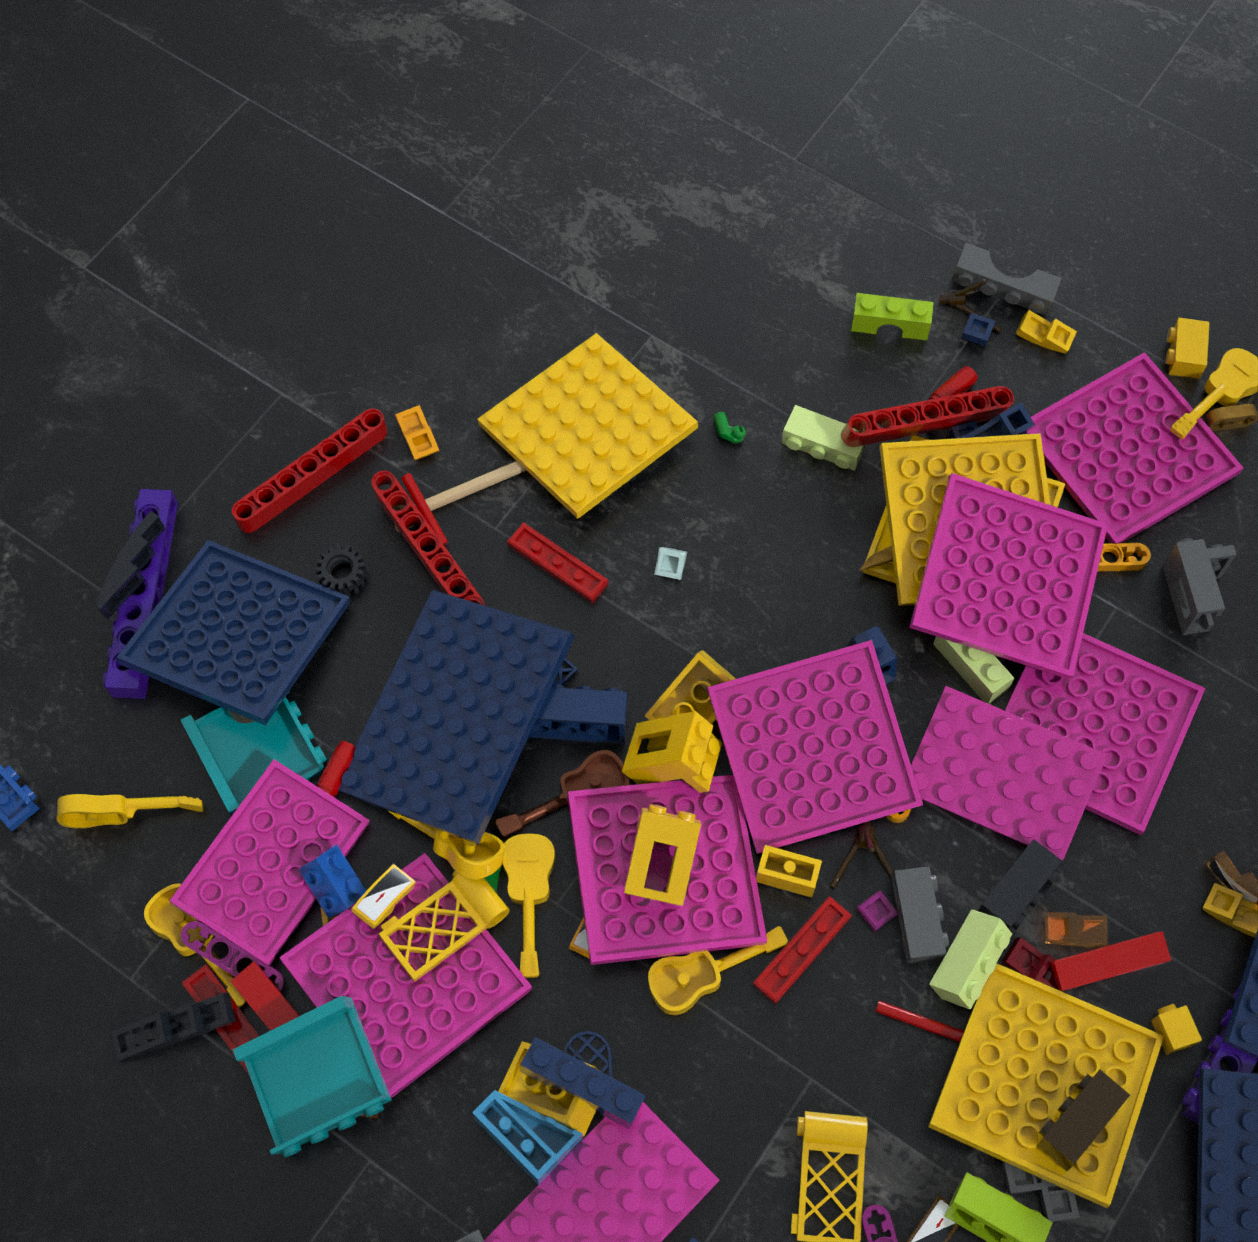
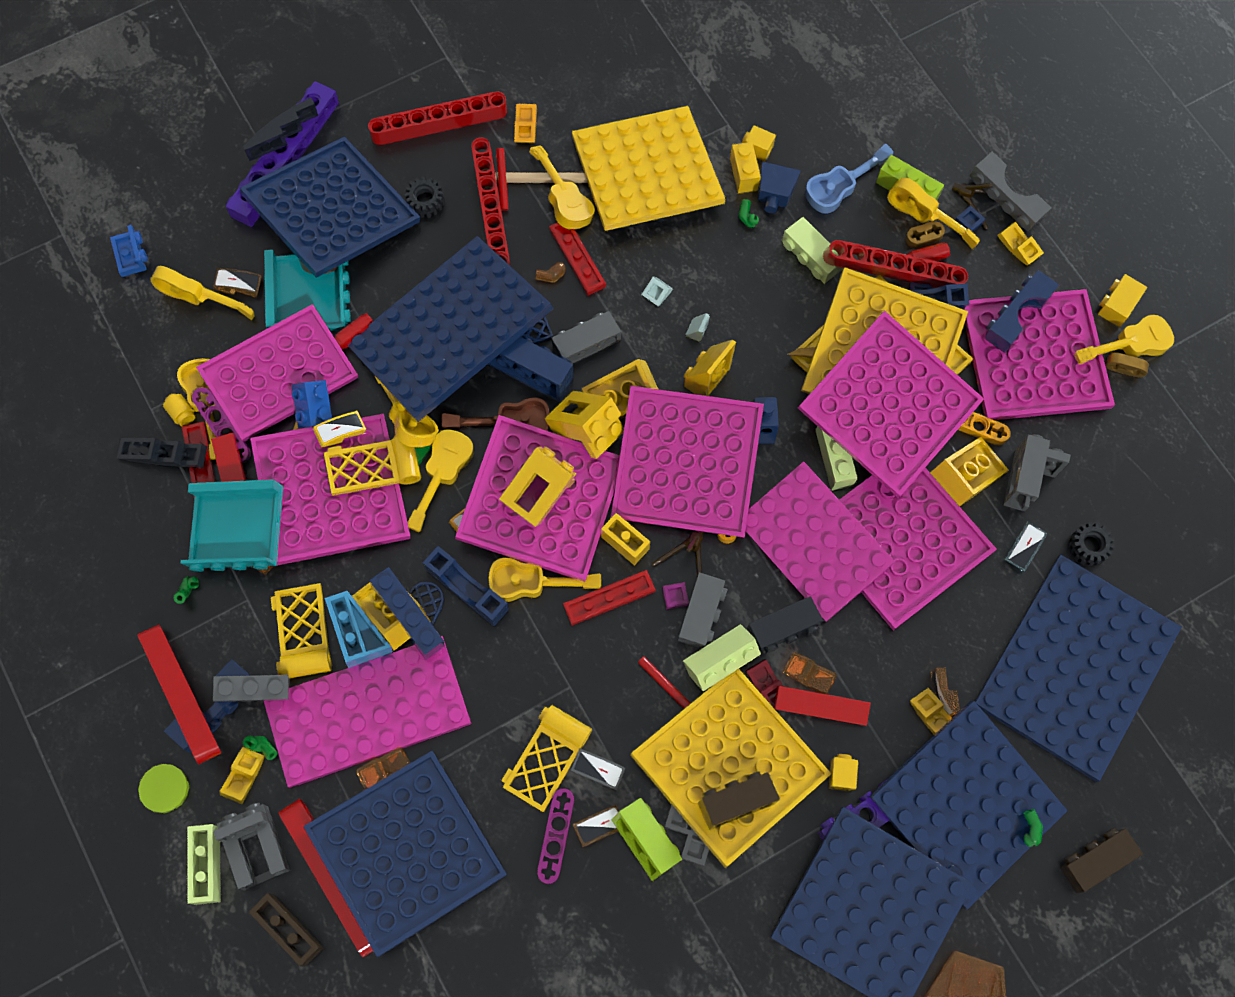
camera: 20 degrees right, 5 degrees up
none -> yellow brick [163,394,195,427]
none -> green arm [174,576,199,604]
none -> slope [212,268,262,297]
none -> yellow piece [271,583,332,678]
none -> dark blue arch [423,546,509,626]
none -> yellow piece [529,146,595,229]
none -> clear orange arm [535,262,566,282]
none -> dark grey brick [552,311,621,364]
none -> slope [571,749,626,791]
none -> yellow slope [684,340,736,396]
none -> light aqua slope [686,313,709,341]
none -> yellow brick [730,142,761,193]
none -> yellow brick [742,126,776,162]
none -> dark blue torso [758,162,801,213]
none -> medium blue piece [805,144,894,213]
none -> yellow piece [888,178,980,249]
none -> pearl gold beam [905,221,945,249]
none -> yellow slope [930,437,1009,507]
none -> dark blue arch [984,270,1059,353]
none -> slope [1004,521,1047,572]

